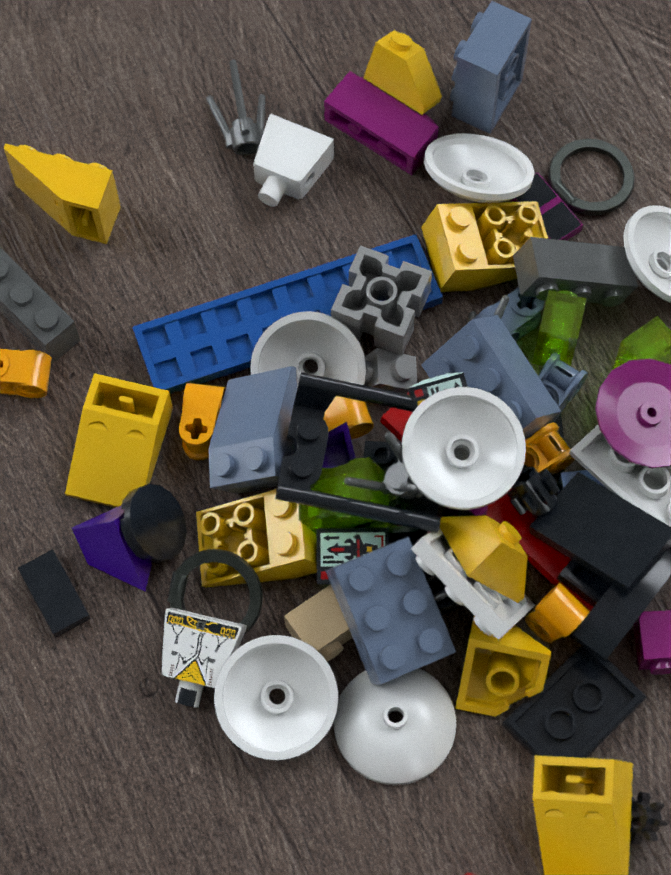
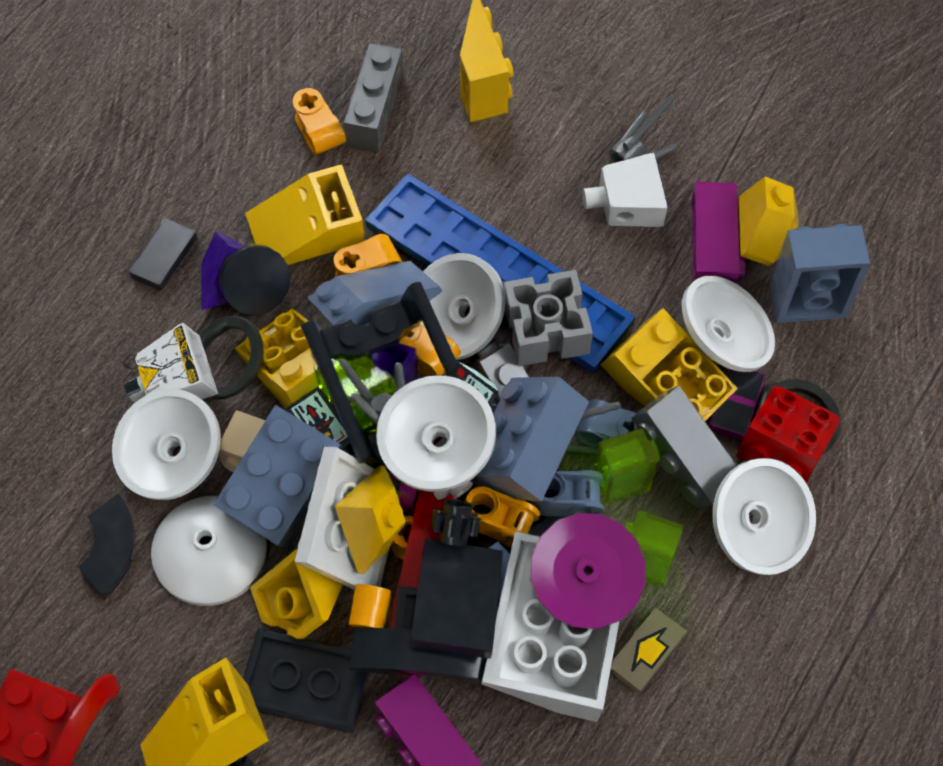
camera: 55 degrees right, 5 degrees down
none -> black tile [79,493,136,599]
none -> red bracket [736,386,840,484]

